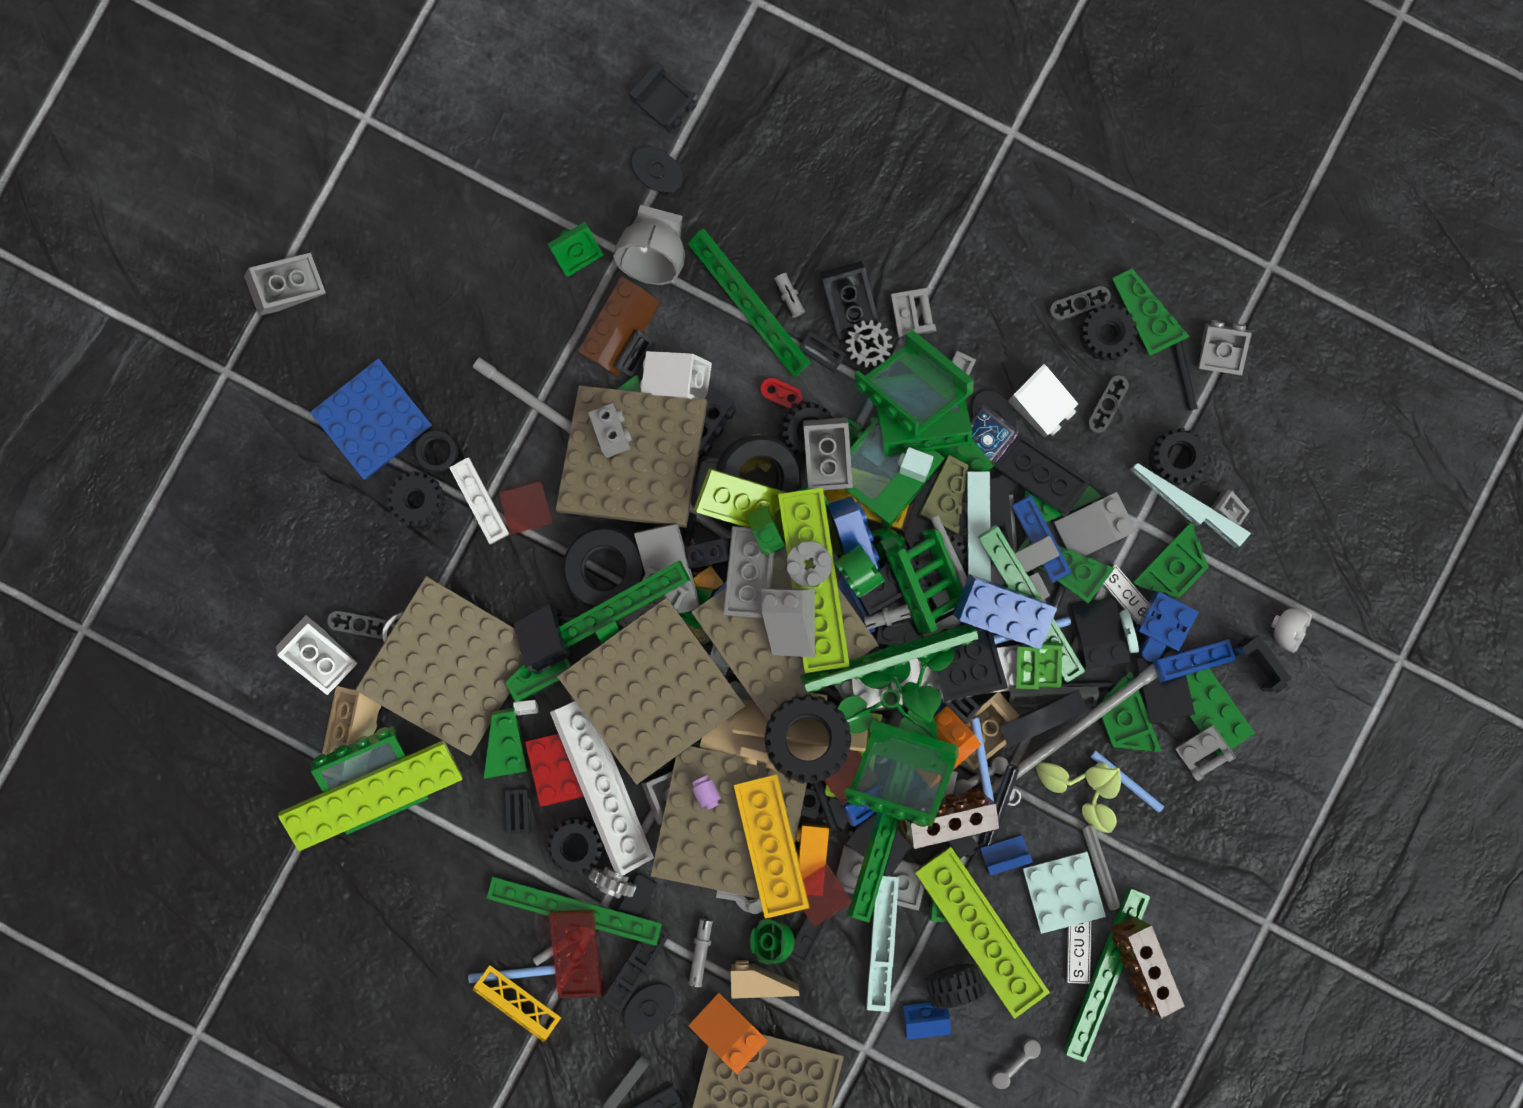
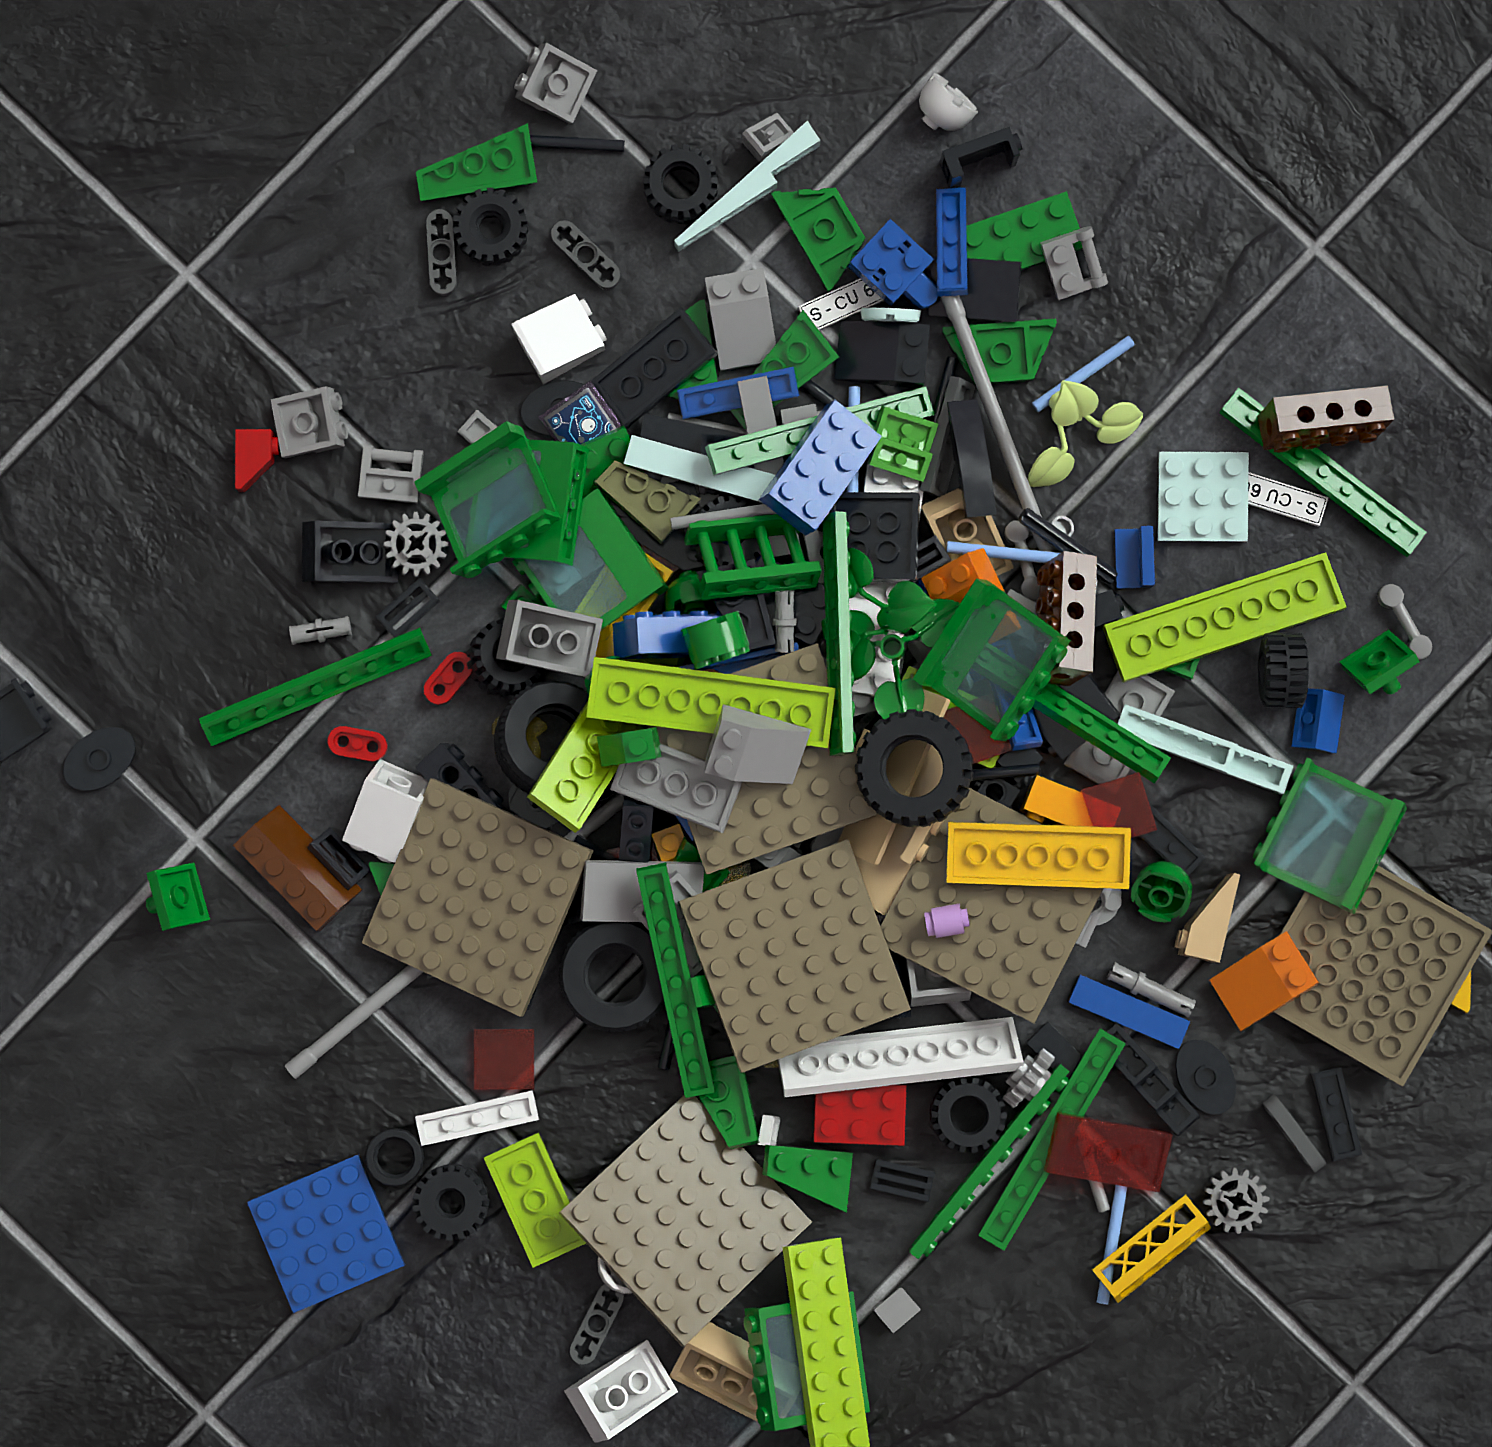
camera: 80 degrees left, 0 degrees up
light grey slope [244,253,326,316] -> none
black panel [514,604,573,675] -> none
light grey brick [588,403,632,458] -> none
light grey plate [614,205,685,285] -> none
light grey plate [787,542,832,587] -> none
light aqua brick [897,447,933,483] -> none
light grey axle [1082,825,1120,910] -> none
none -> red slope [235,429,280,492]
none -> light grey plate [271,386,348,458]
none -> red plate [328,726,388,762]
none -> lime plate [484,1132,586,1268]
none -> light grey panel [873,1287,921,1333]
none -> green plate [908,1062,1070,1259]
none -> blue tile [1068,975,1190,1049]
none -> light grey gear [1203,1167,1269,1234]
none -> clear light blue panel [1253,757,1407,914]
none -> green tile [1339,629,1420,695]

